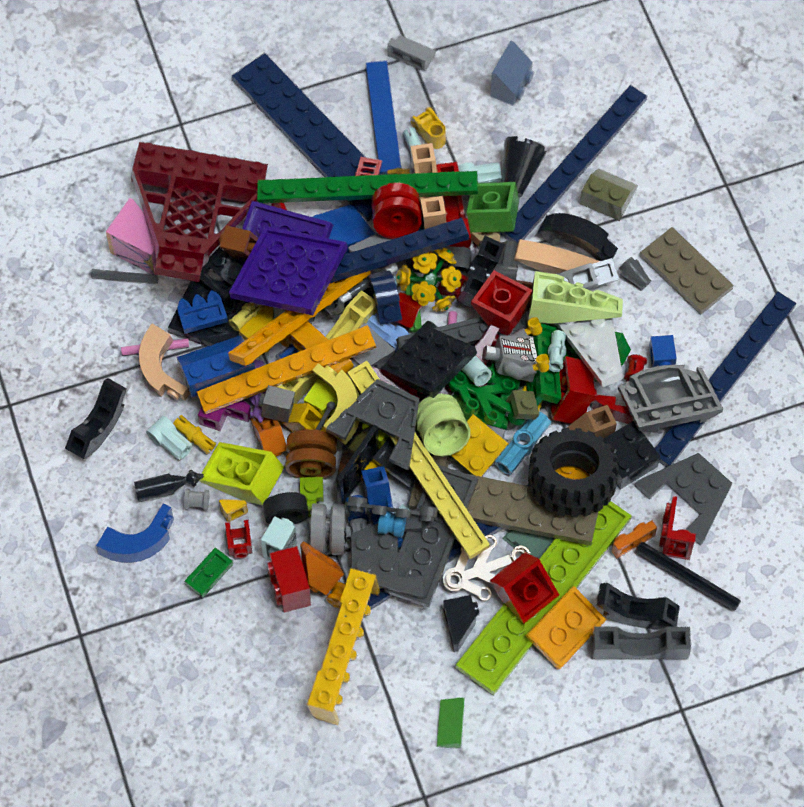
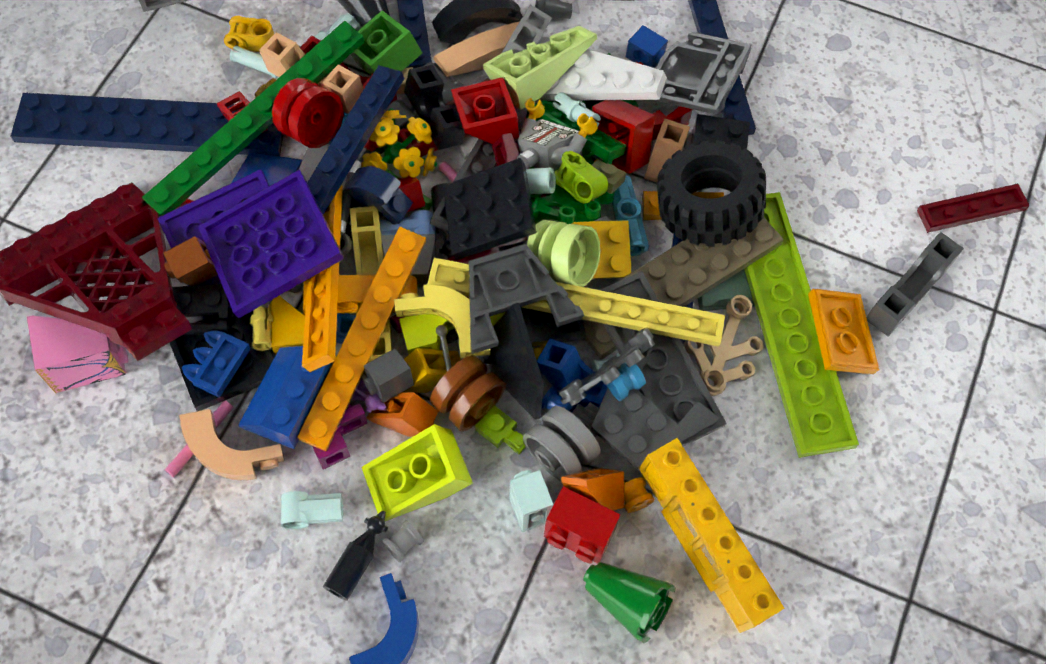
camera: 50 degrees left, 0 degrees up
black arch [65,378,127,459] -> none
dark grey bar [91,269,159,284] -> none
yellow pin [173,415,216,455] -> none
green plate [184,547,233,598] -> none
yellow slope [219,499,248,522] -> none
red window [225,520,253,558] -> none
black tyre [263,492,309,524] -> none
blue tile [366,61,402,175] -> none
bright green slope [437,697,465,749] -> none
black slope [443,595,480,652] -> none
red slope [489,552,559,623] -> none
black arch [597,582,680,629] -> none
orange plate [611,520,657,559] -> none
dark grey wing [635,453,732,546] -> none
black axle [636,542,741,610] -> none
red bracket [659,496,696,560] -> none
none -> lime piece [555,151,608,203]
none -> green cone [583,562,676,643]
none -> dark red tile [917,183,1030,233]

